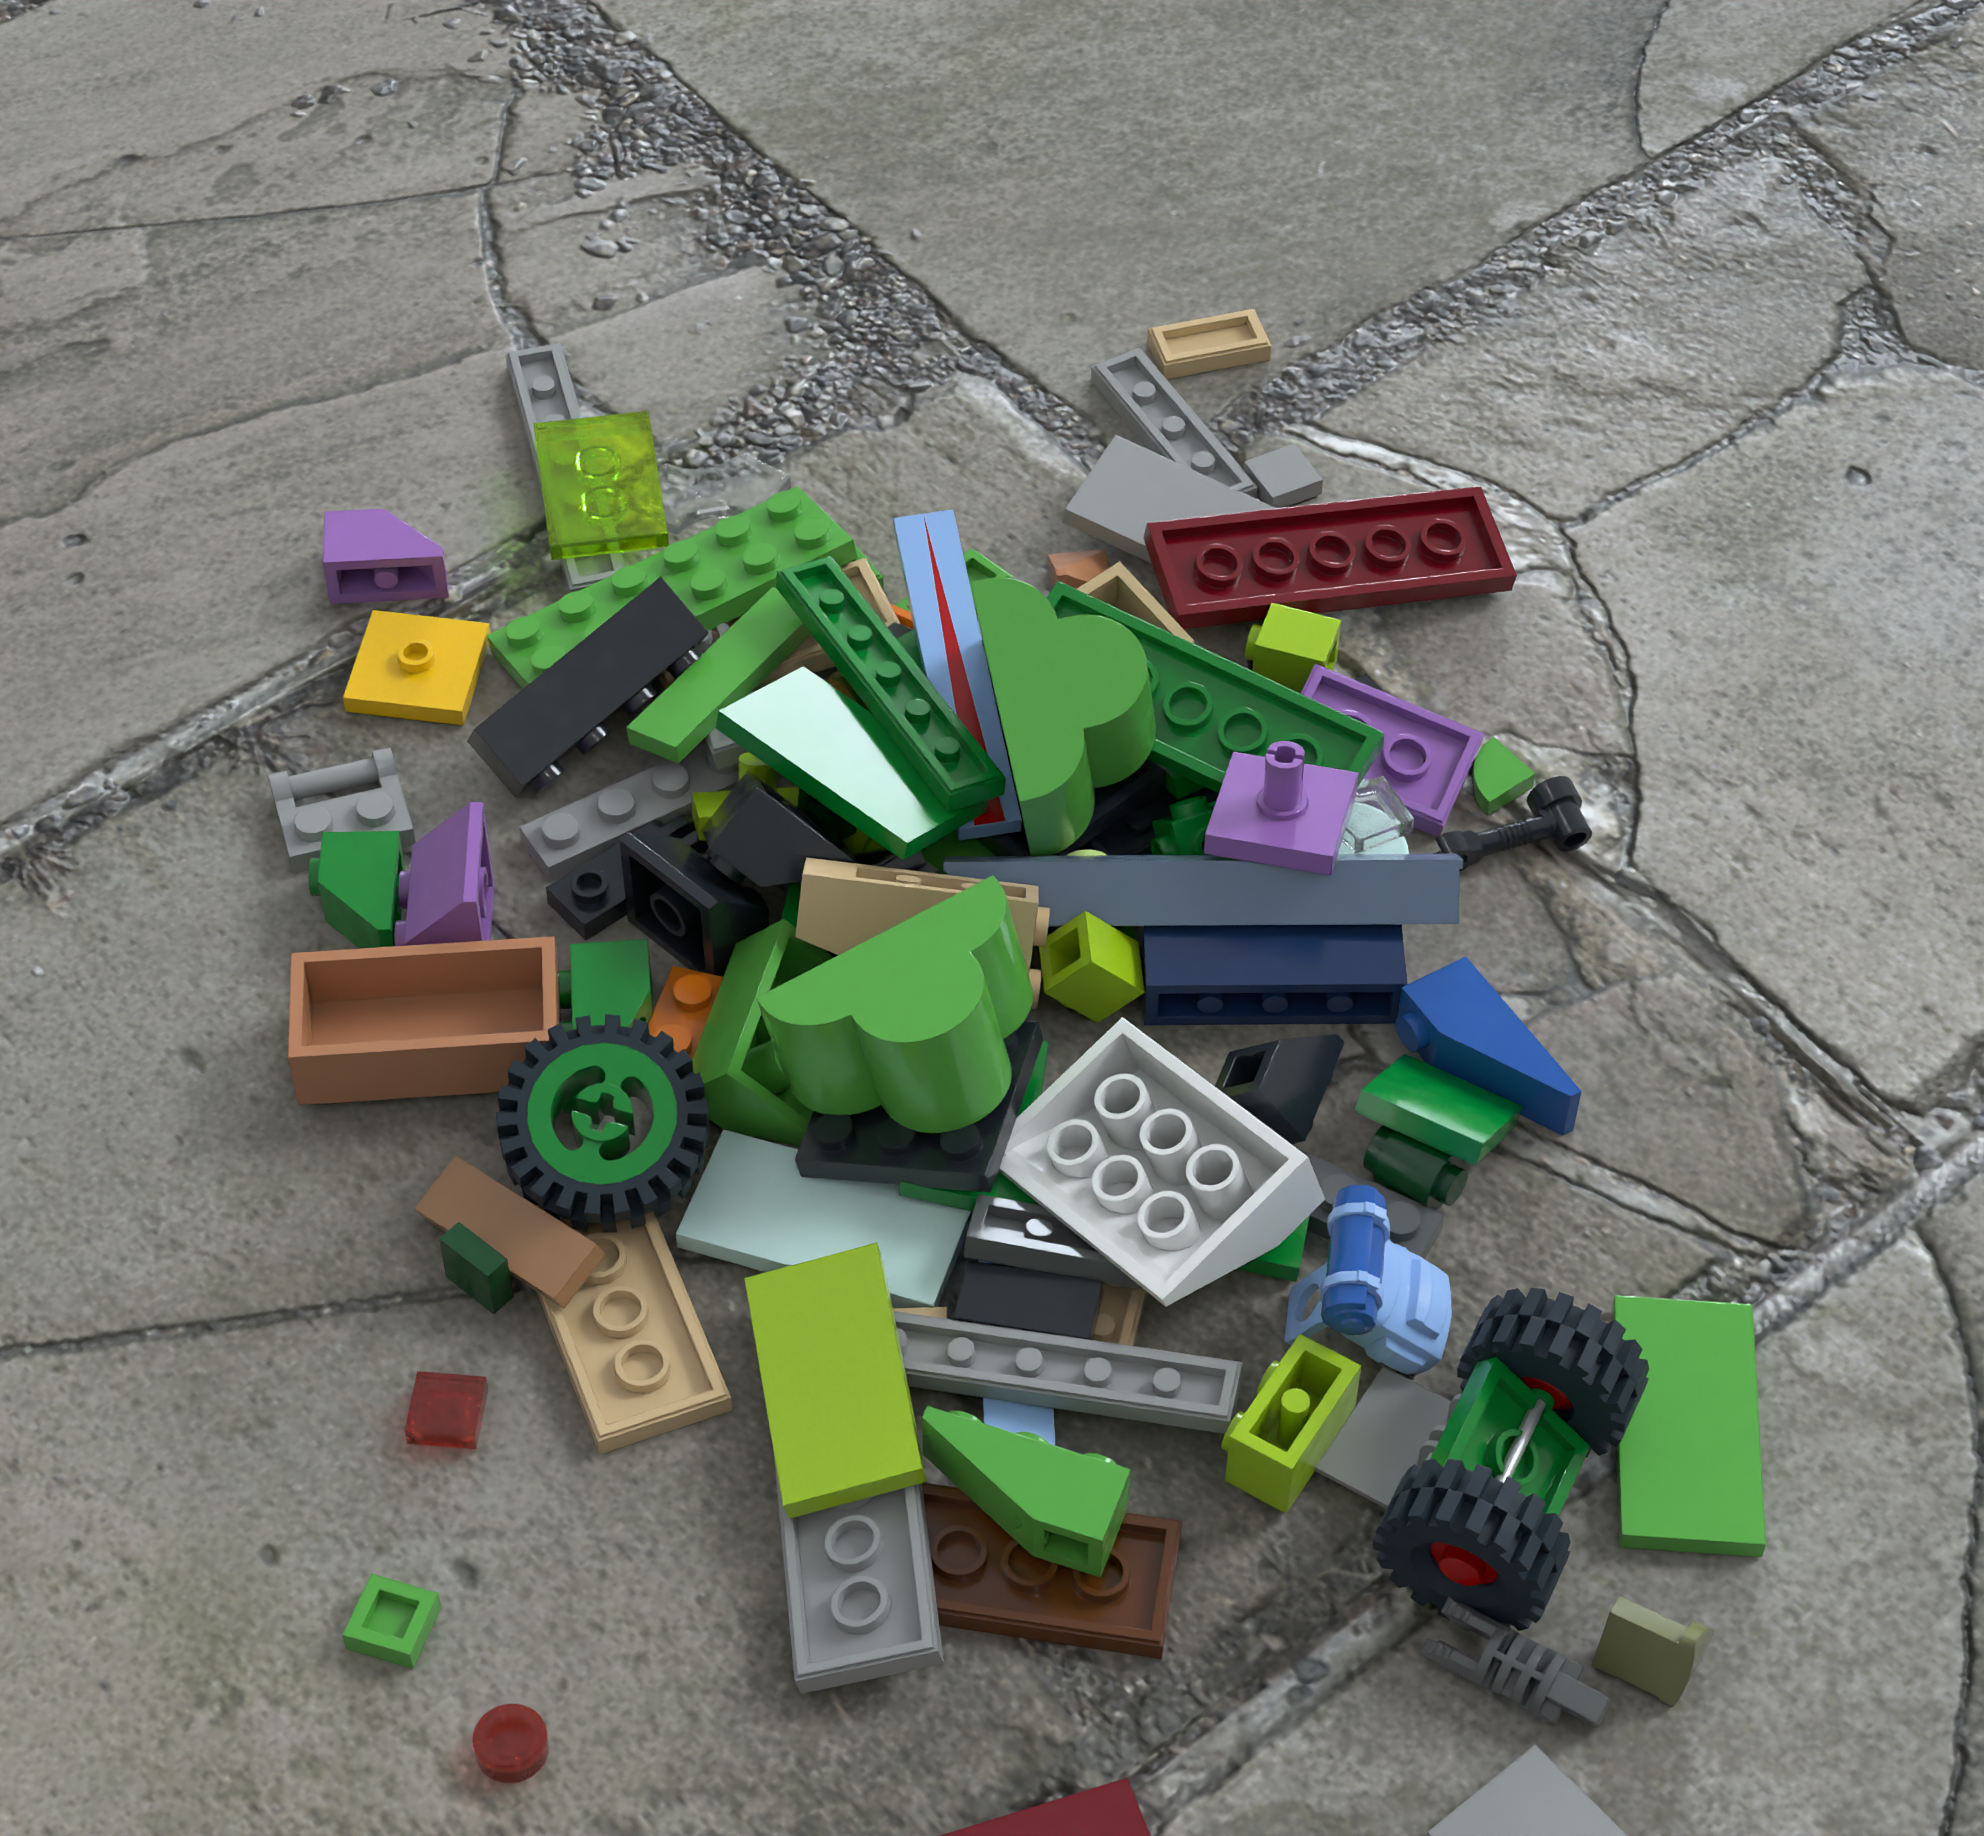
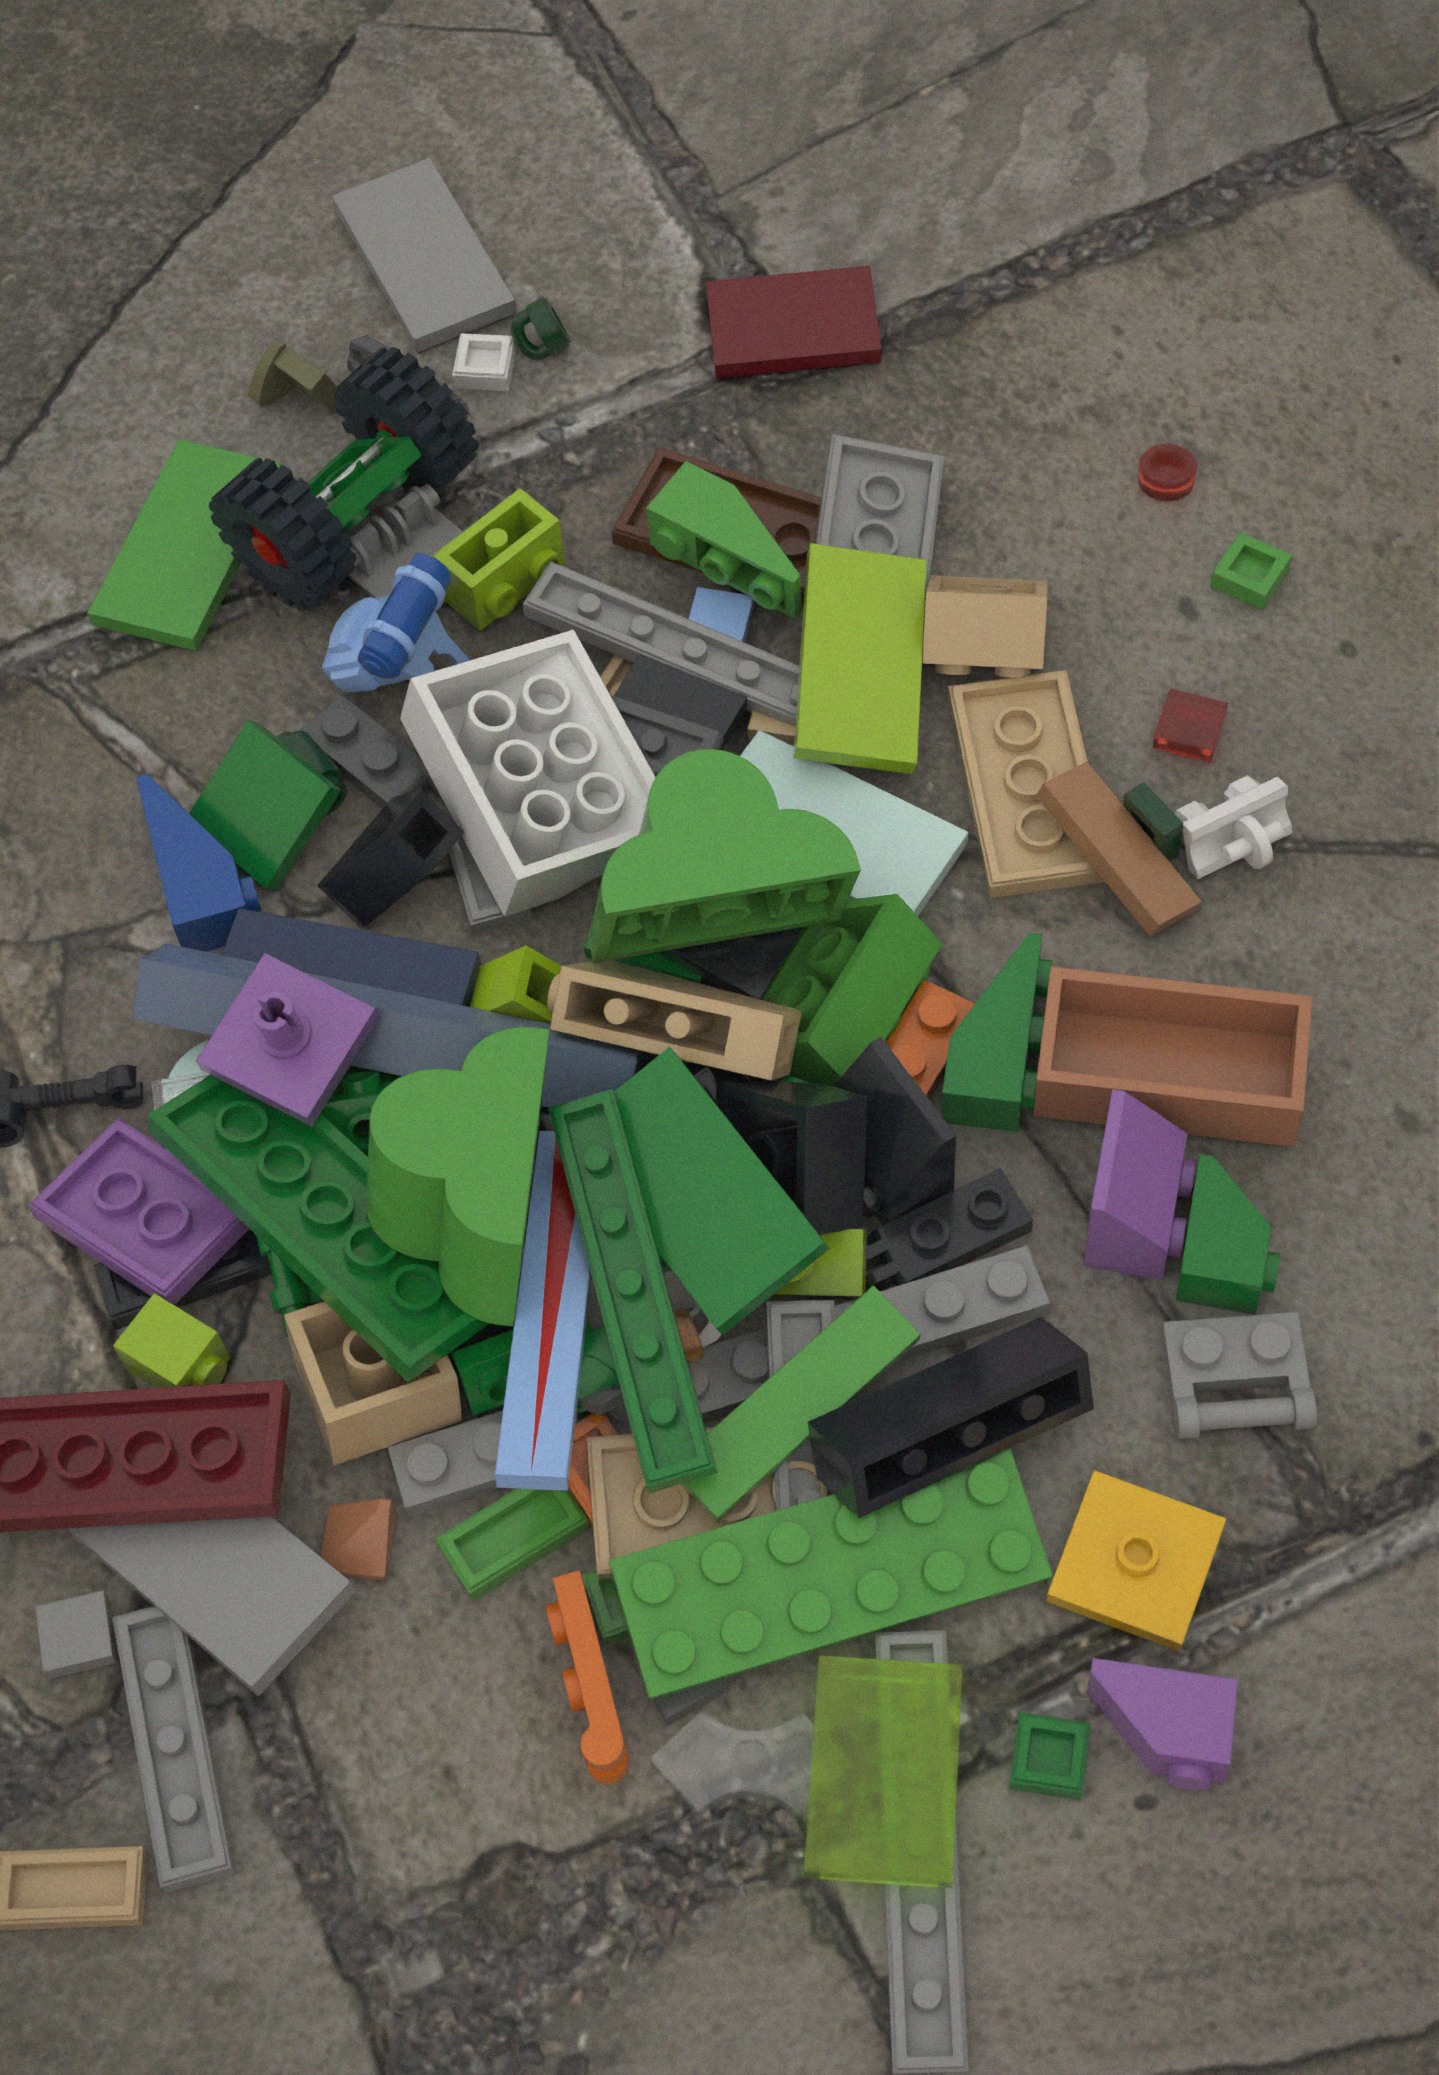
camera: 160 degrees left, 10 degrees up
wheel [496,1014,709,1233] -> none
bright green tile [1472,737,1535,816] -> none
none -> white tile [452,333,517,392]
none -> dark green tile [511,297,571,360]
none -> orange plate [545,1570,629,1785]
none -> tan slope [923,575,1048,678]
none -> green tile [1009,1712,1091,1800]
none -> white hips [1175,775,1293,879]

